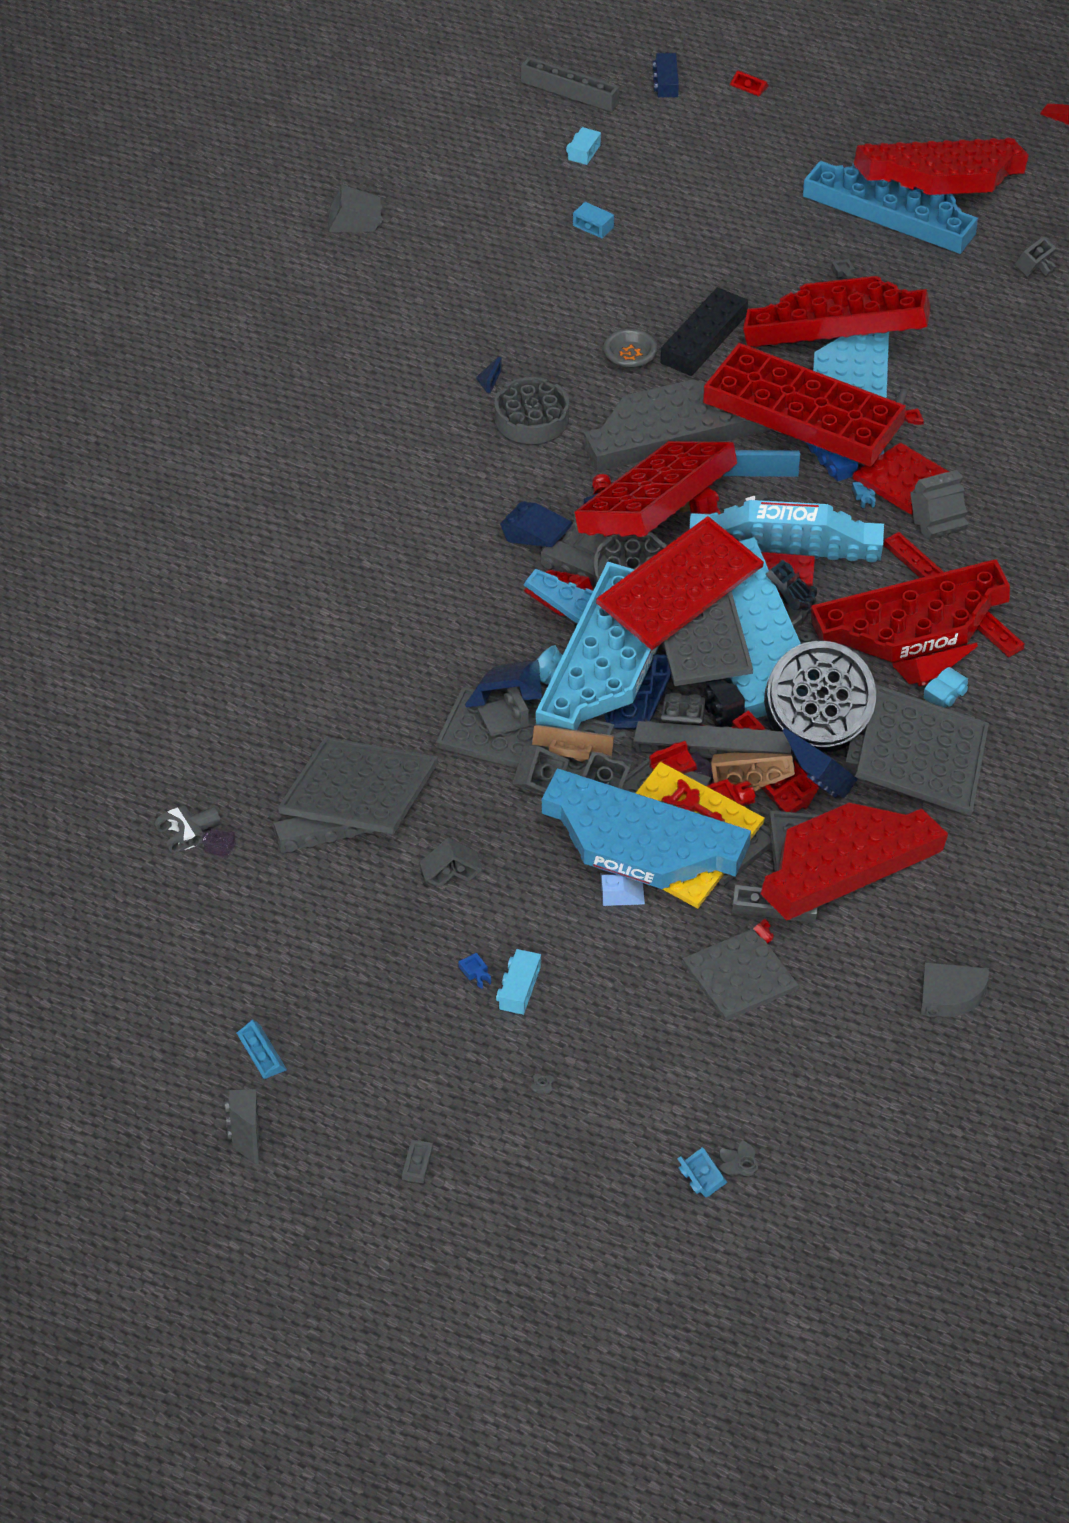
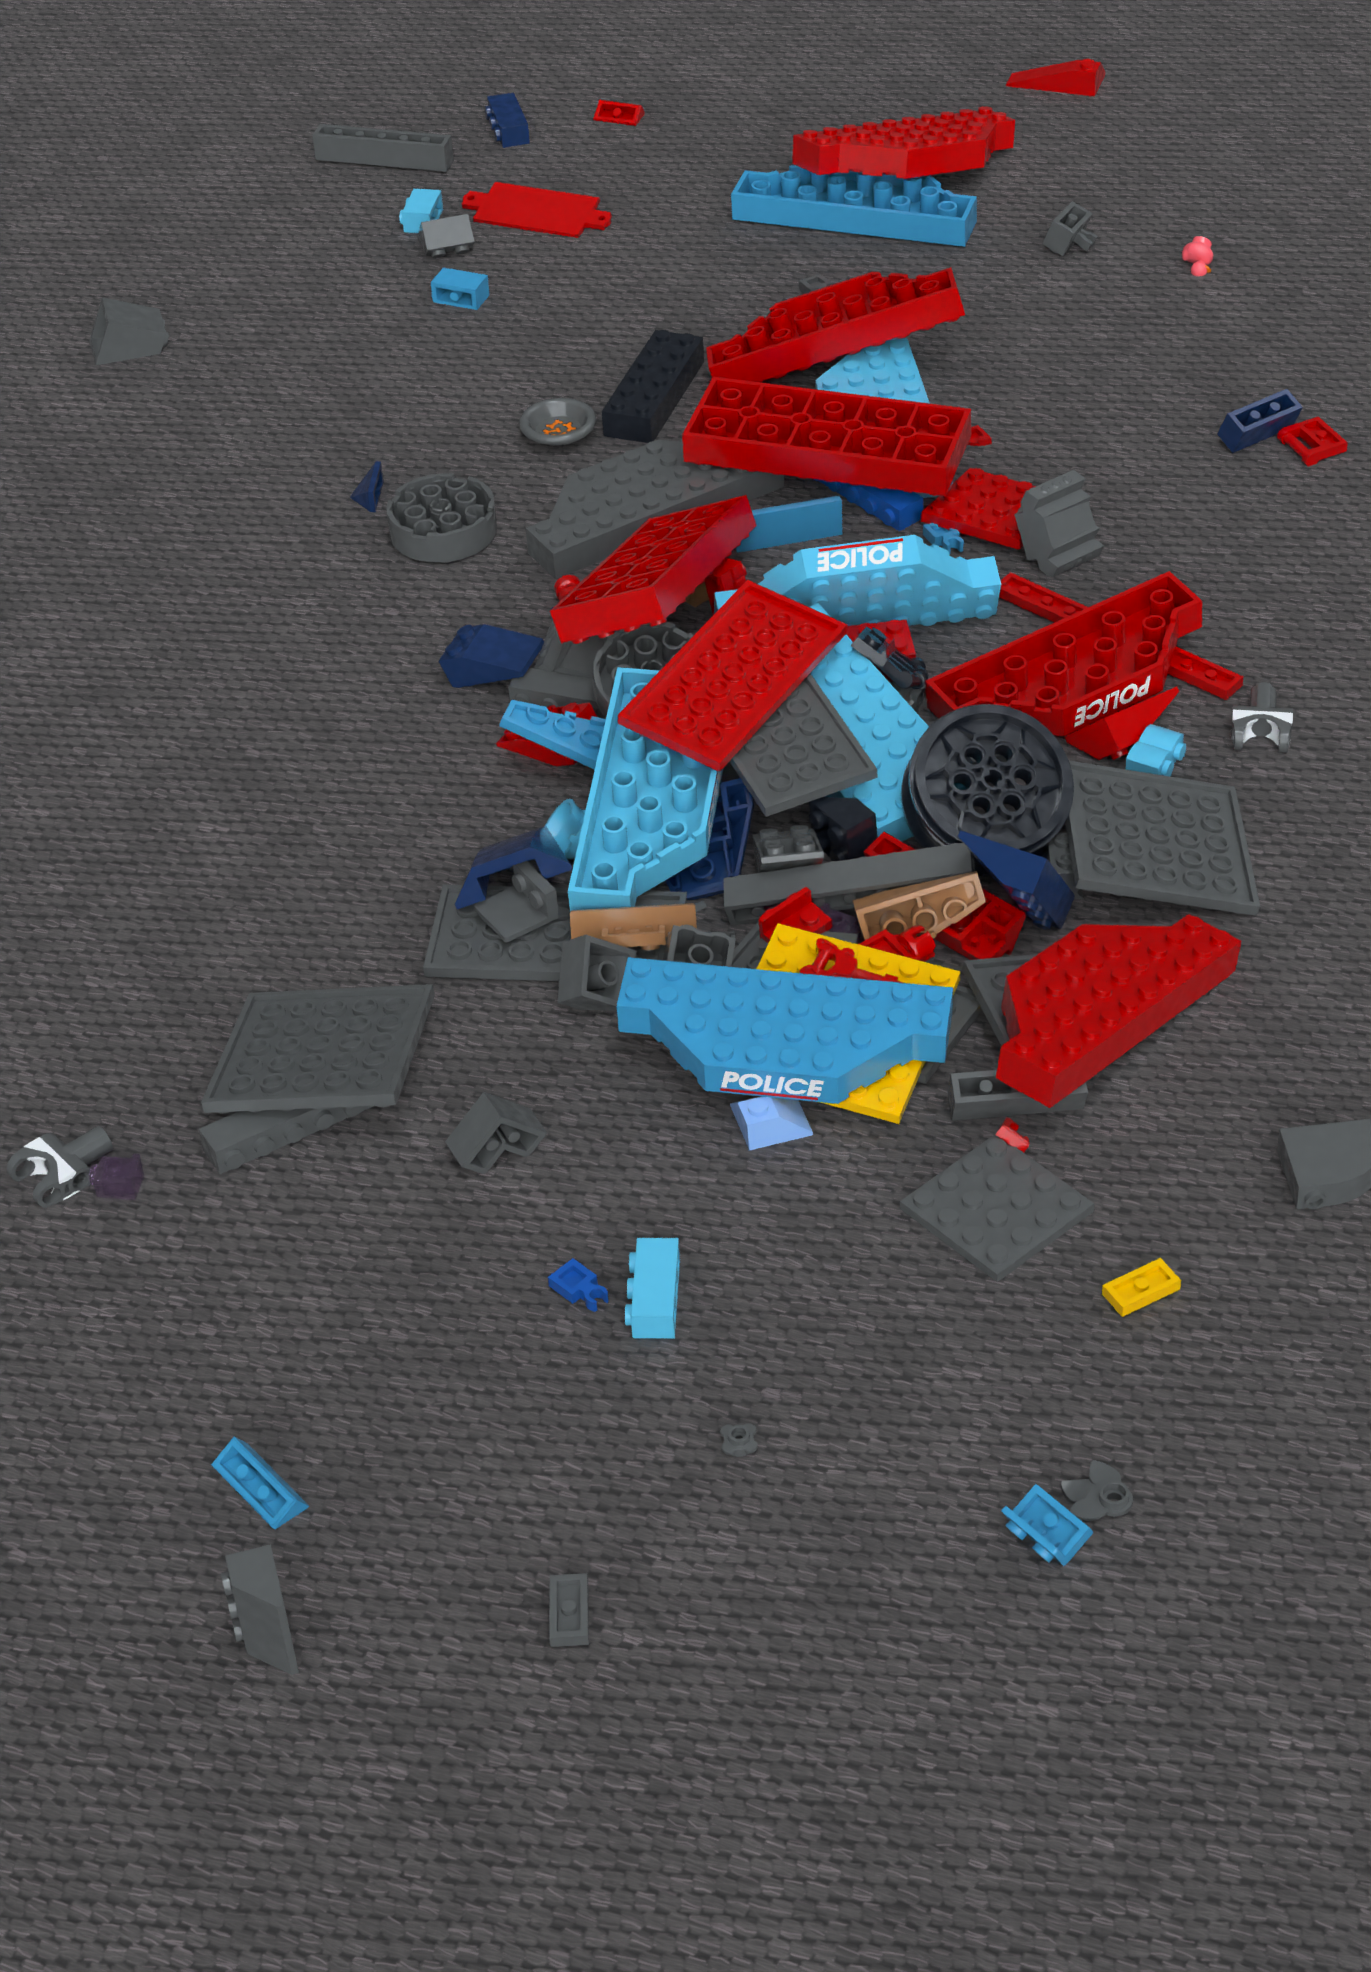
camera: 10 degrees left, 5 degrees down
none -> slope [418,214,474,258]
none -> red piece [462,182,612,238]
none -> yellow plate [1102,1258,1181,1317]
none -> dark grey connector [1231,682,1293,753]

